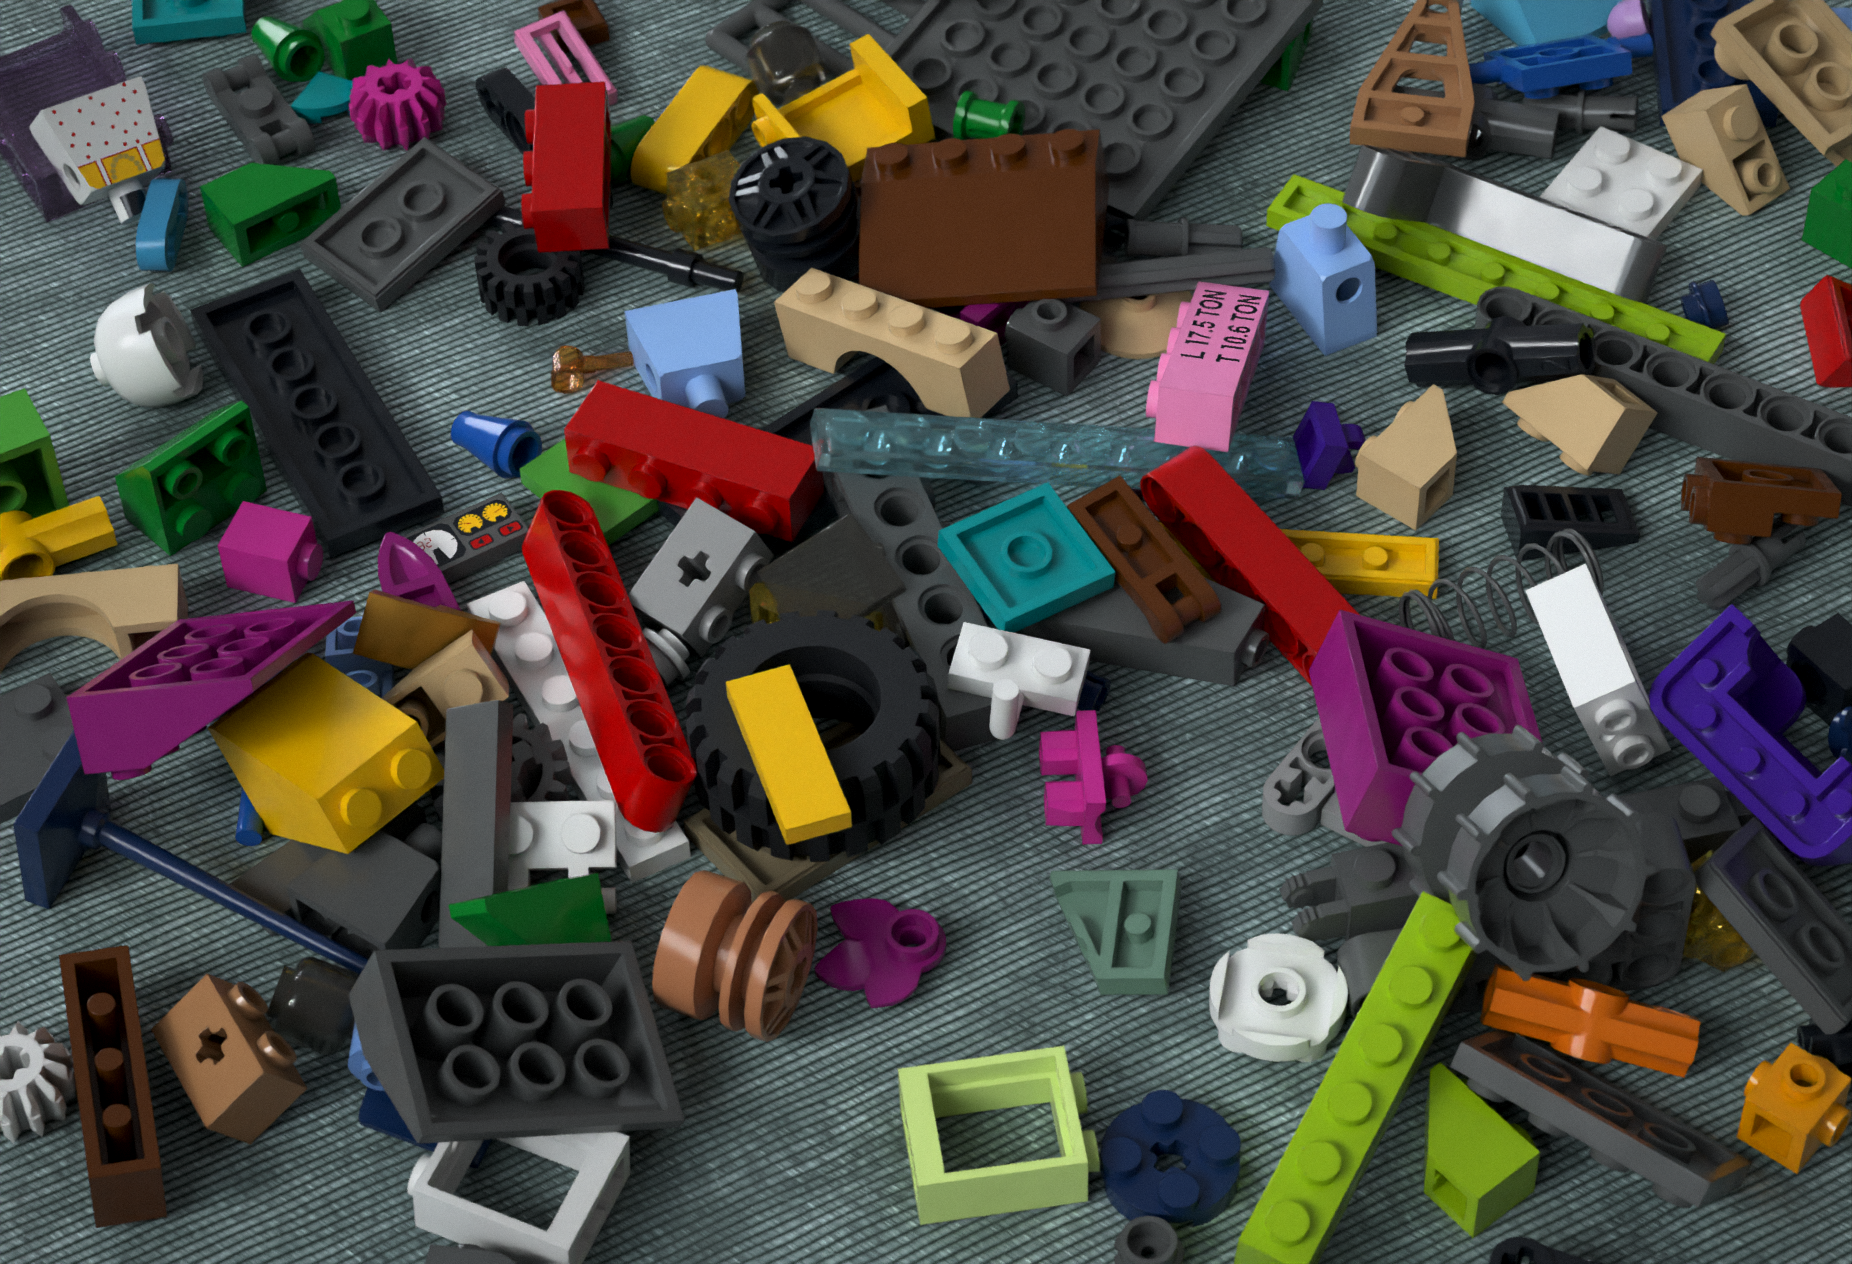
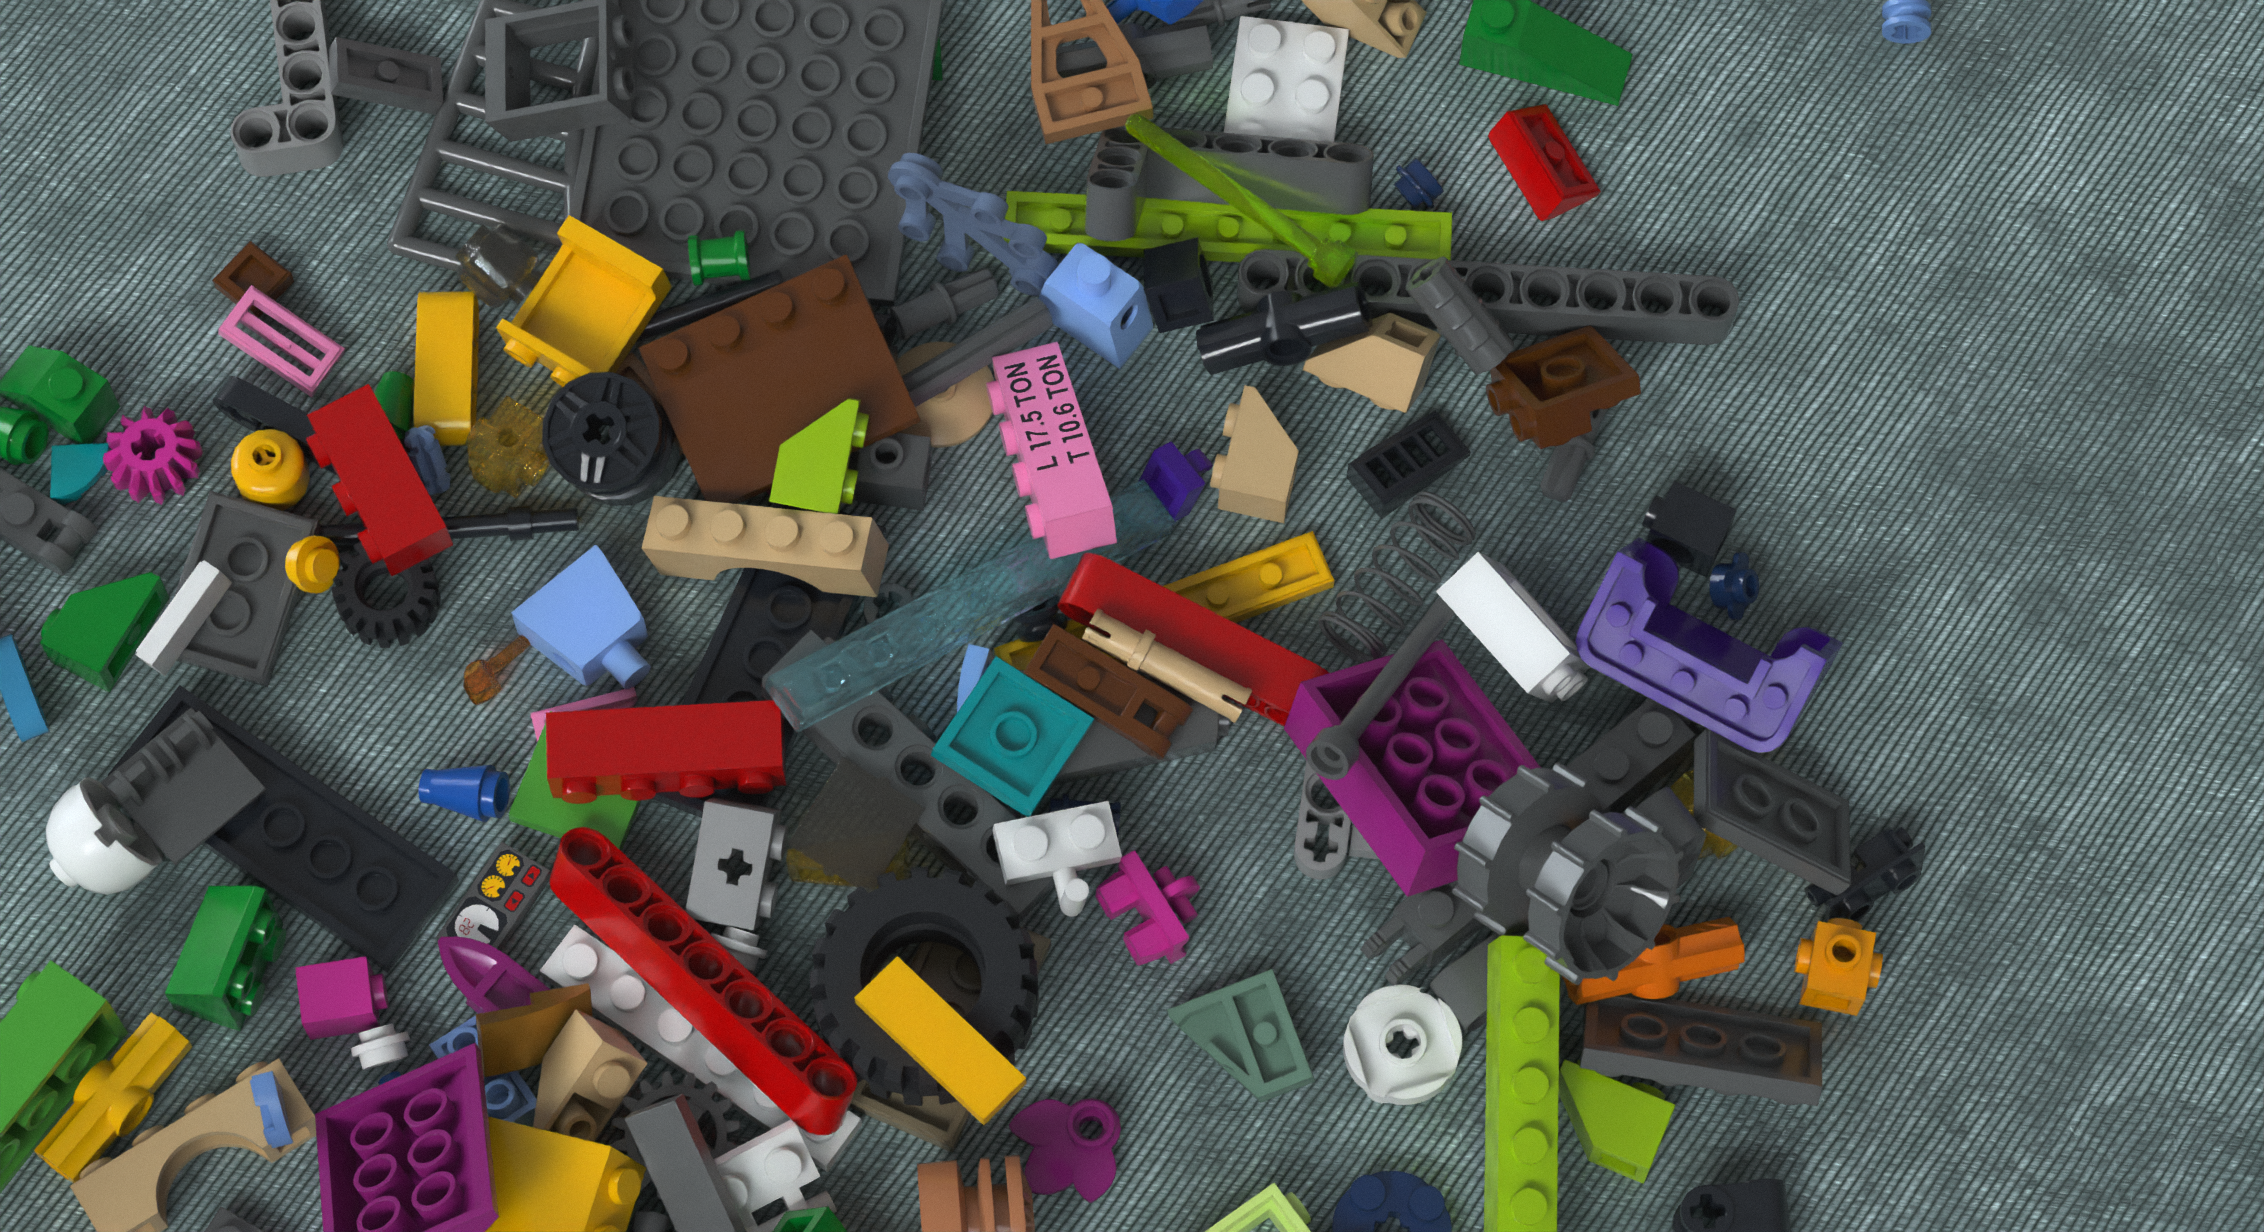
camera: 30 degrees left, 20 degrees up
none -> dark grey hinge [101,707,266,866]
none -> white tile [135,560,232,676]
none -> yellow head [231,429,310,511]
none -> medium blue tile [250,1071,293,1148]
none -> yellow plate [285,535,340,594]
none -> white plate [350,1024,410,1070]
none -> light blue piece [404,425,451,495]
none -> lime slope [769,398,869,514]
none -> sand blue plant [888,153,1059,296]
none -> tan pin [1081,608,1252,723]
none -> clear neon green piece [1125,114,1358,289]
none -> black brick [1144,237,1214,333]
none -> dark grey piece [1306,597,1455,780]
none -> dark grey axle [1406,256,1514,375]

